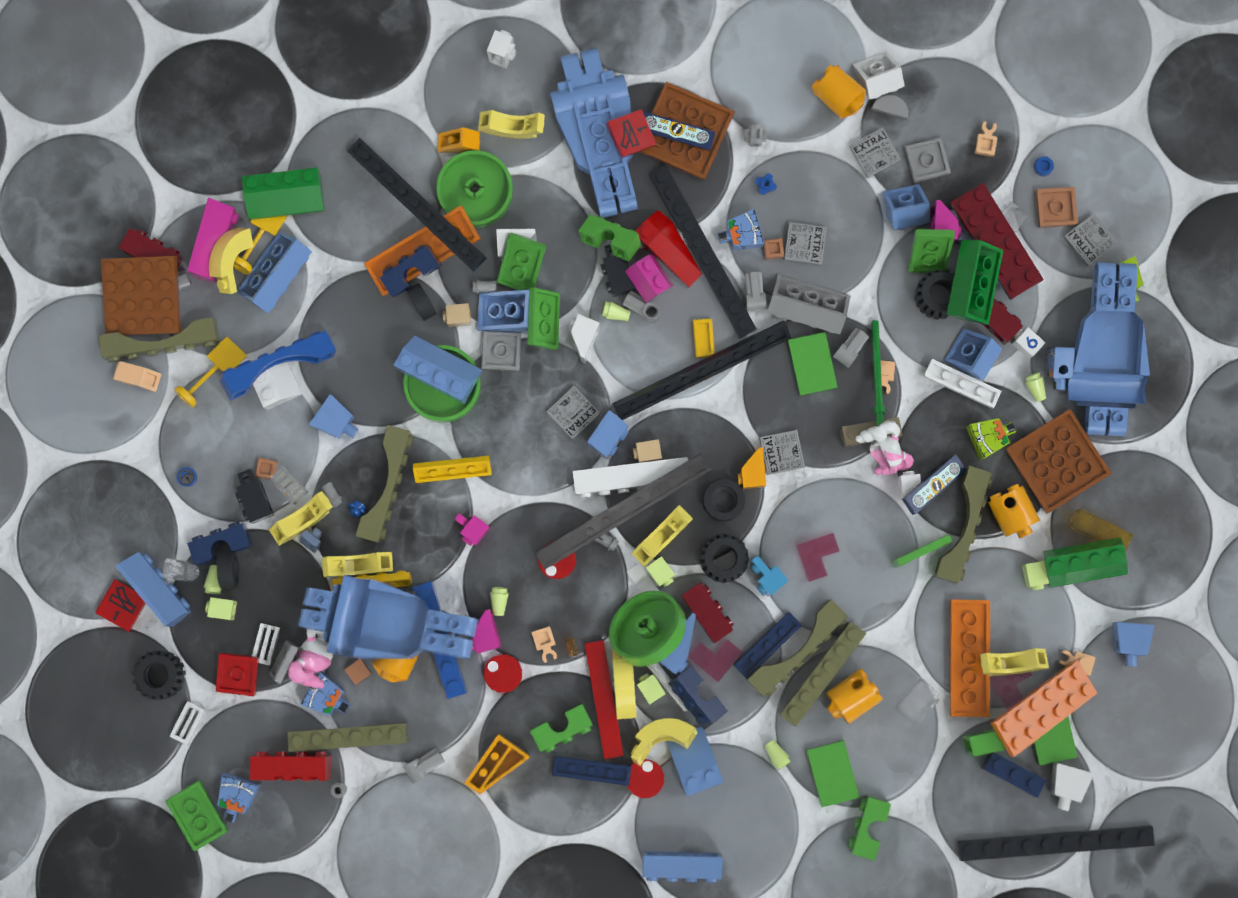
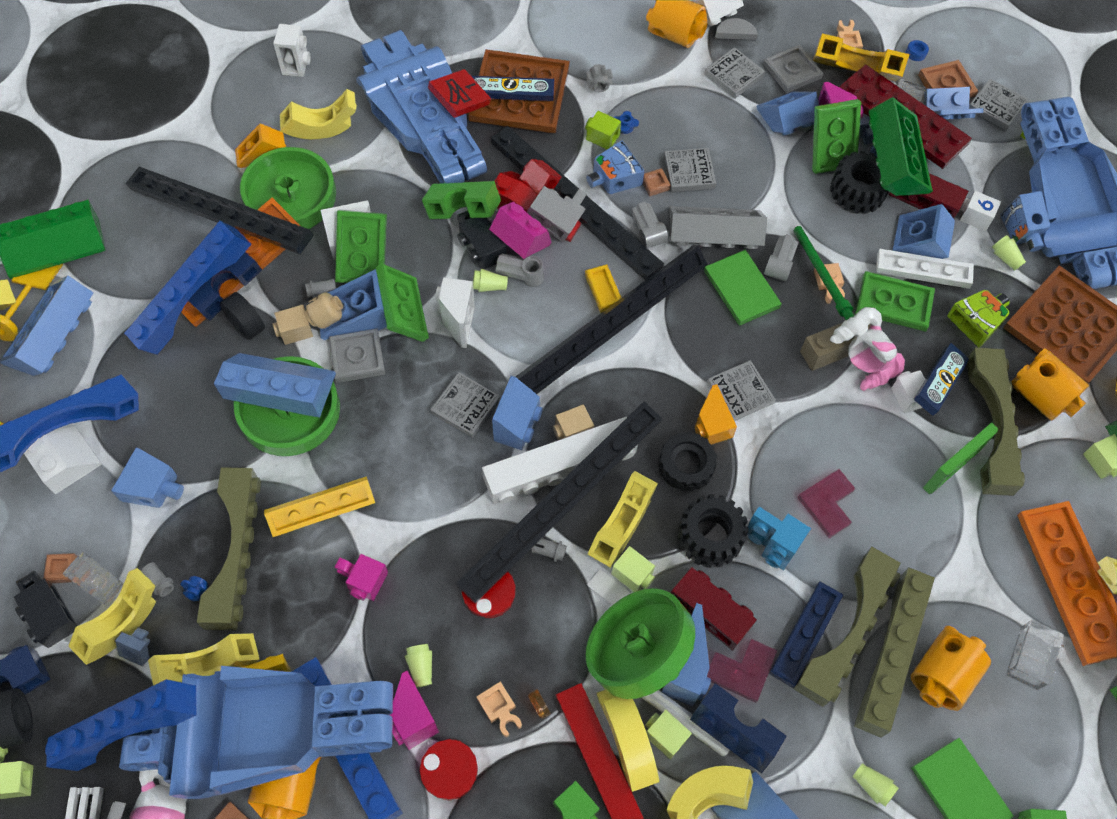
camera: 15 degrees left, 20 degrees down
none -> blue arch [45,679,197,771]
none -> blue arch [124,221,251,355]
none -> tan head [305,292,343,329]
none -> brick [520,159,562,194]
none -> light grey hinge [527,186,587,242]
none -> lime brick [585,111,621,150]
none -> yellow arch [813,33,909,82]
none -> bright green tile [855,271,935,332]
none -> medium blue bracket [924,87,983,119]

